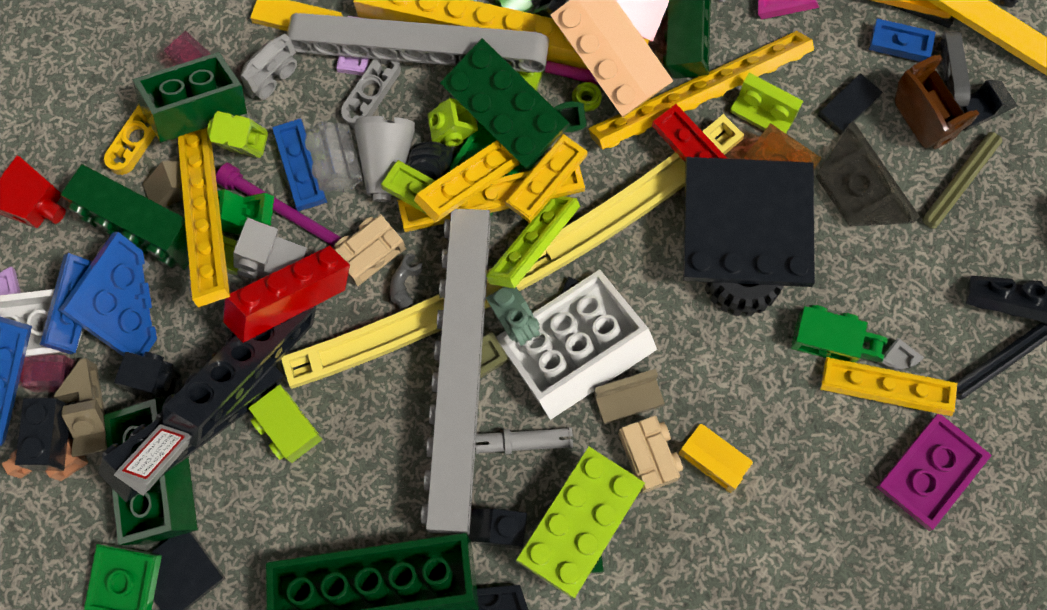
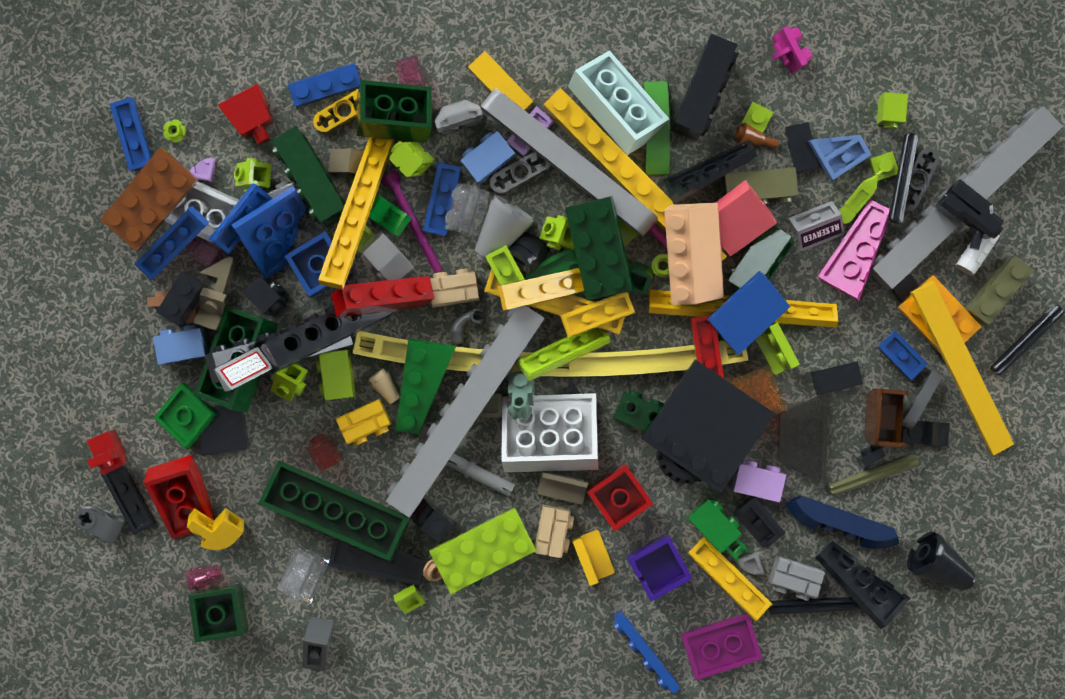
camera: 30 degrees right, 15 degrees up
none -> medium blue brick [153,324,209,365]
none -> lime brick [234,158,272,192]
none -> lime brick [270,363,308,402]
none -> blue brick [285,231,353,298]
none -> blue plate [288,63,360,108]
none -> clear red brick [306,434,344,472]
none -> yellow brick [336,399,392,446]
none -> tan cone [368,368,400,404]
none -> green wing [396,338,456,434]
none -> light nougat plate [423,559,442,582]
none -> medium blue brick [460,131,515,185]
none -> red brick [586,463,653,531]
none -> dark green brick [612,389,664,432]
none -> blue plate [613,609,680,694]
none -> dark purple piece [626,533,693,601]
none -> blue tile [707,271,790,355]
none -> lavender brick [731,459,786,502]
none -> black hinge [732,496,785,548]
none -> light grey brick [768,555,825,601]
none -> dark blue brick [786,495,899,549]
none -> black plate [856,445,886,468]

